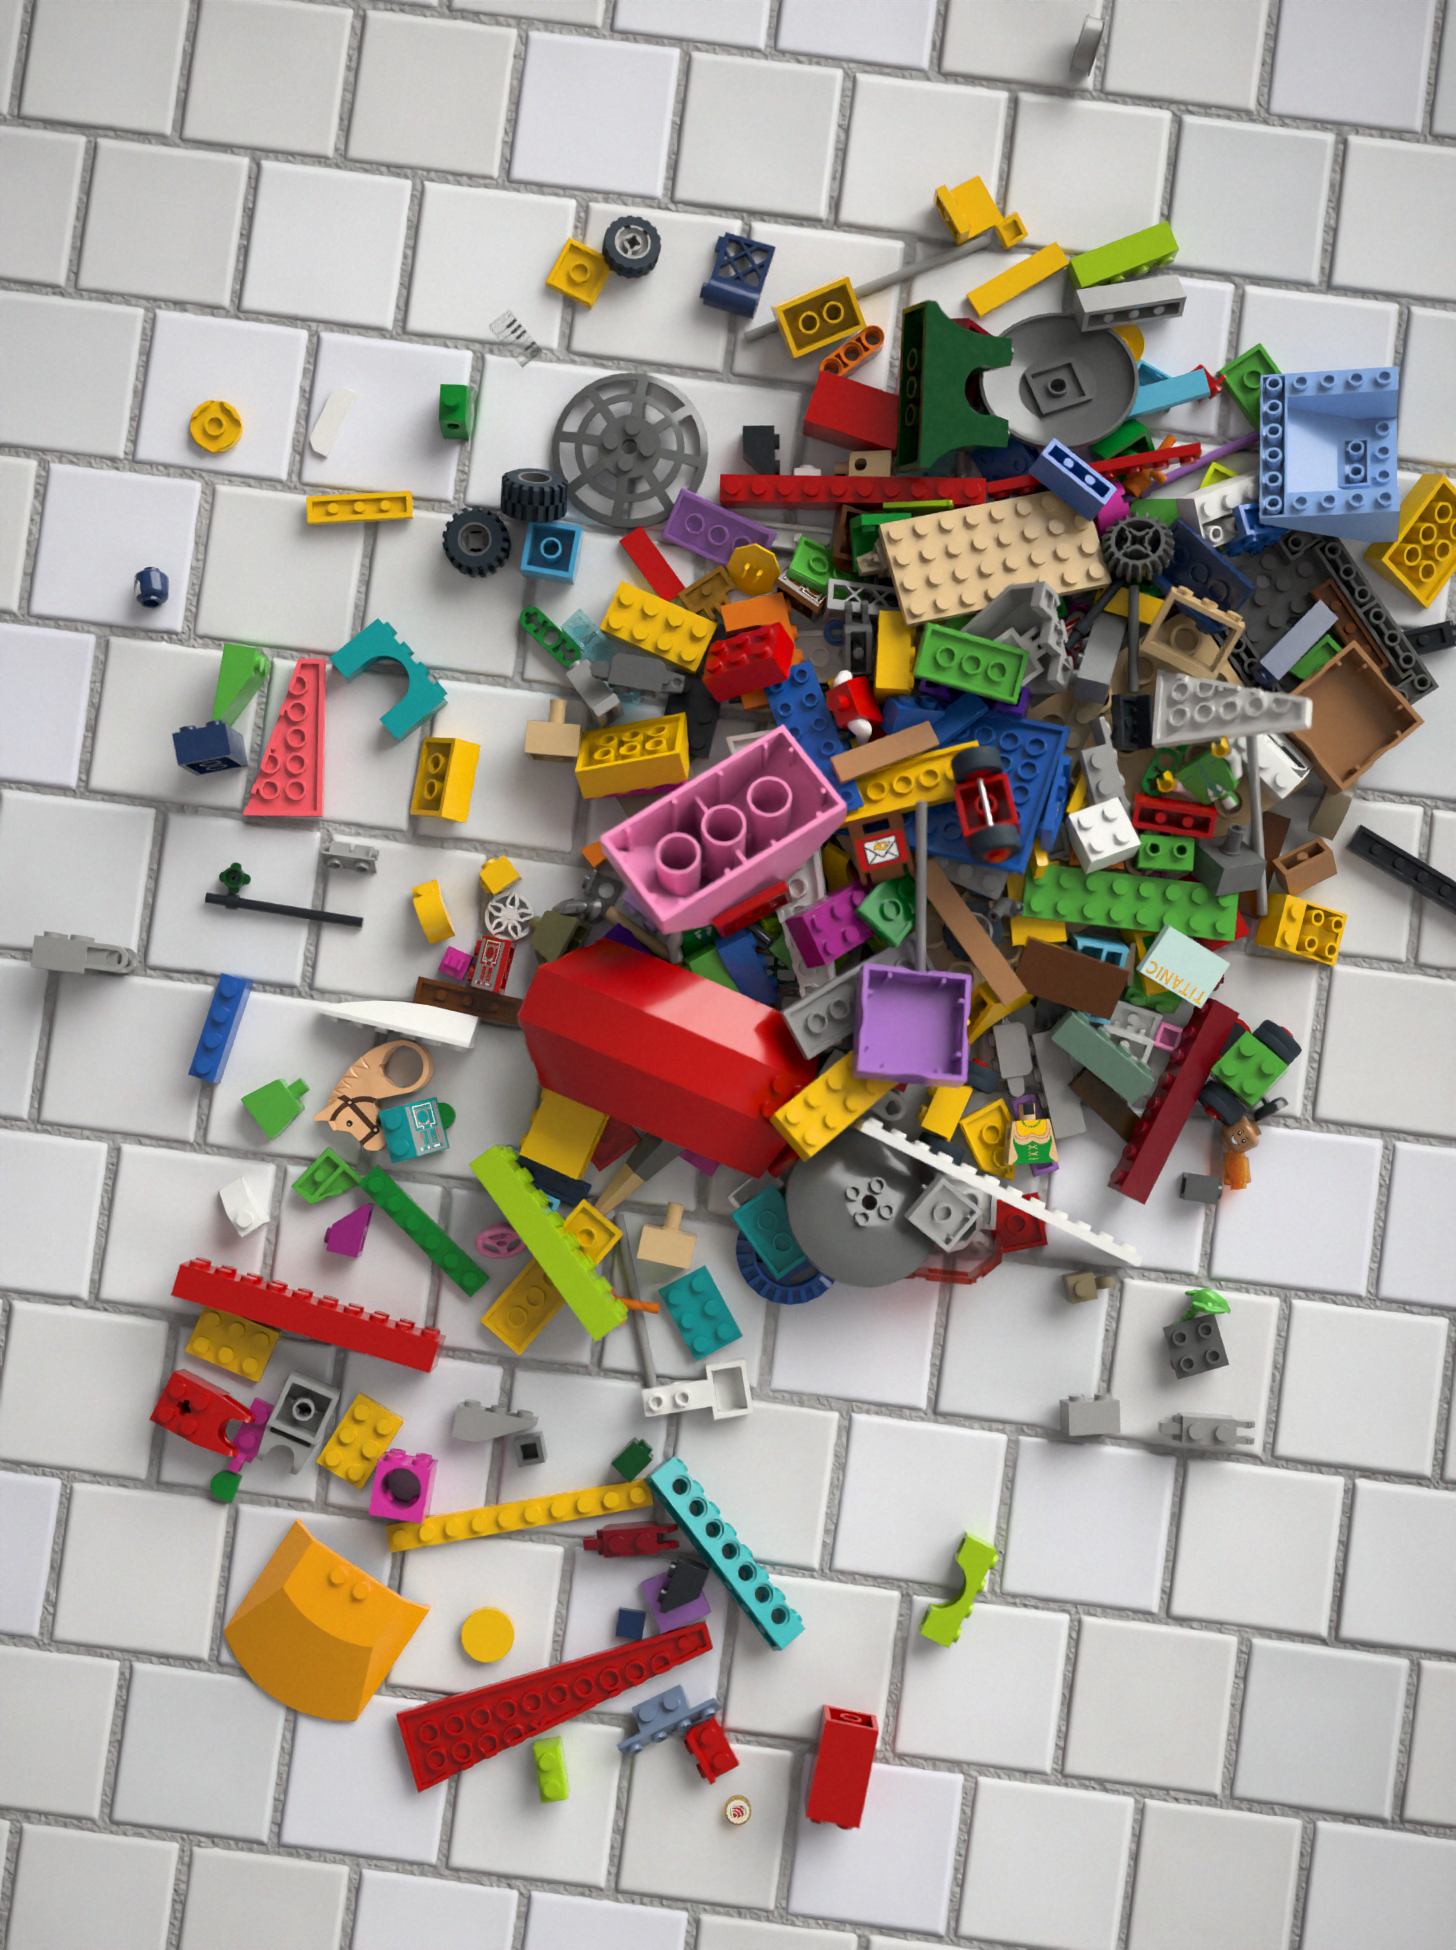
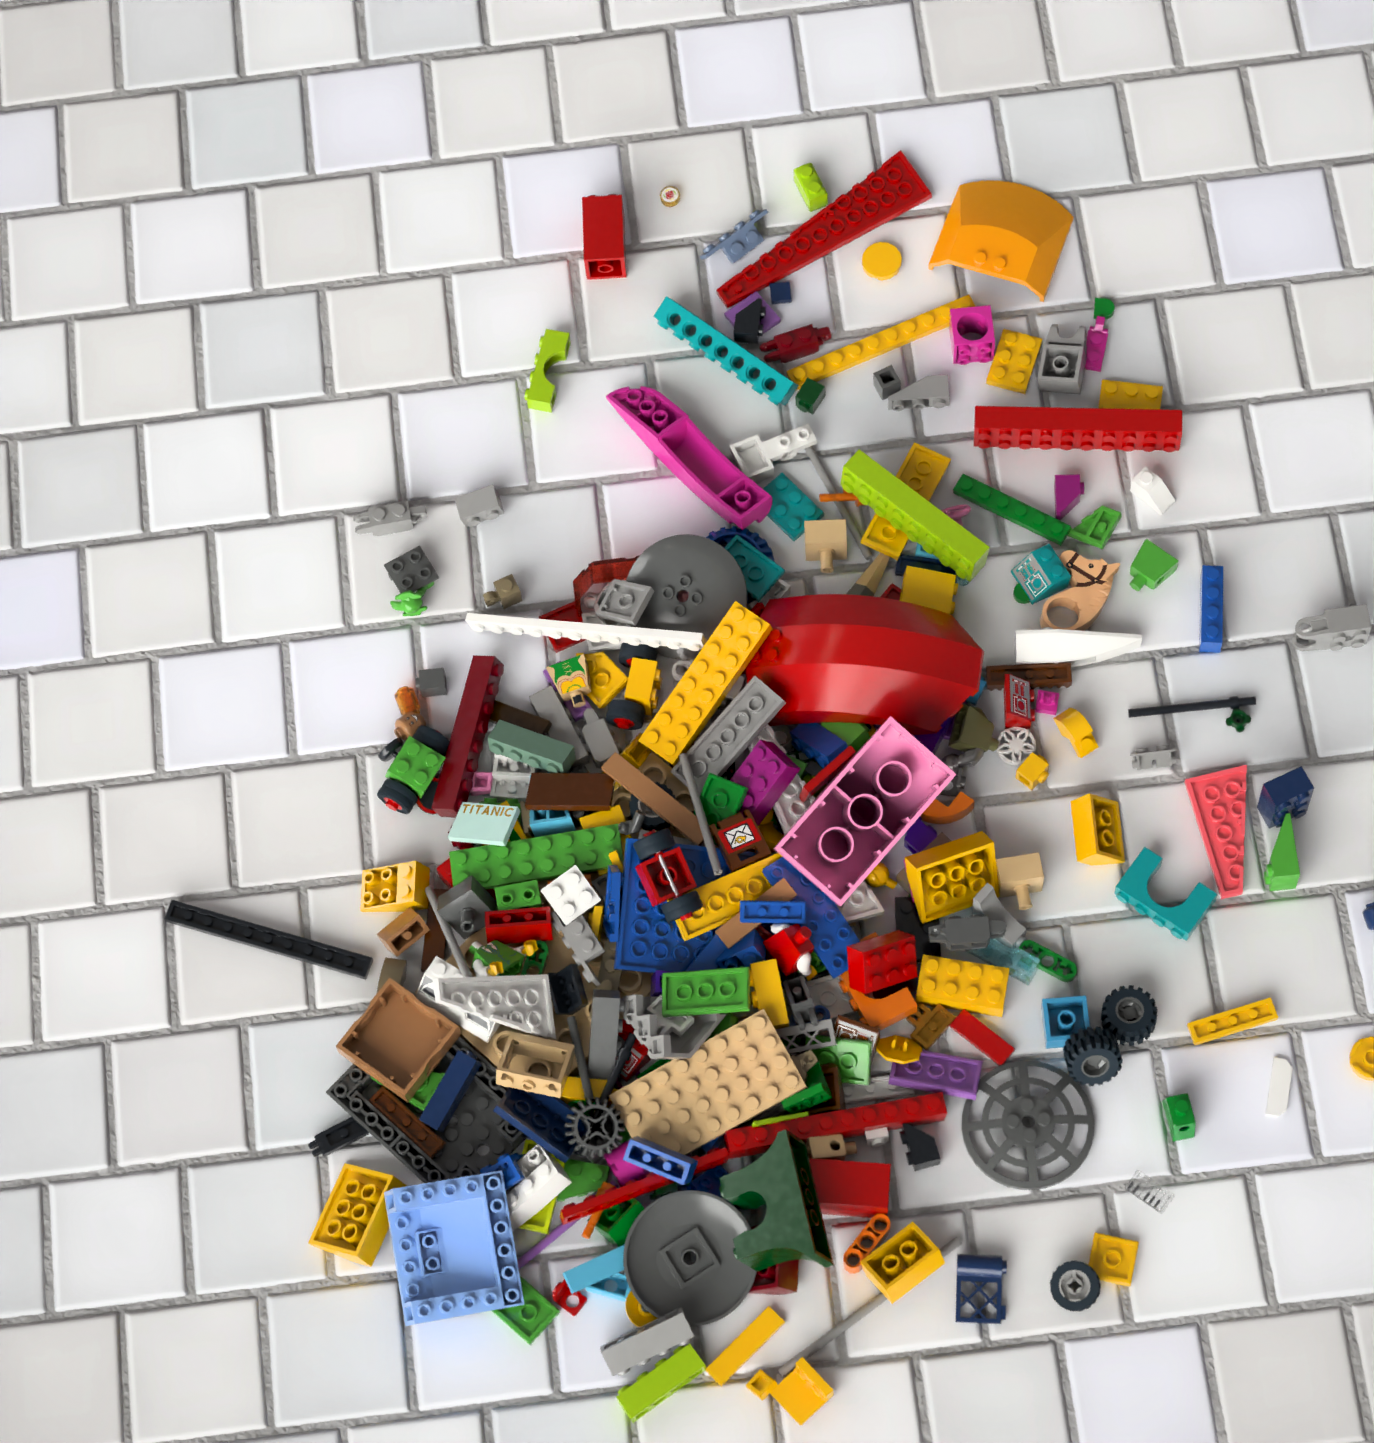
camera: 170 degrees right, 20 degrees down
red brick [149,1369,256,1457] -> none
red bracket [684,1716,740,1785] -> none
medium lavender tile [851,963,971,1088] -> none
none -> dark pink slope [606,386,772,530]
none -> blue tile [740,900,806,923]

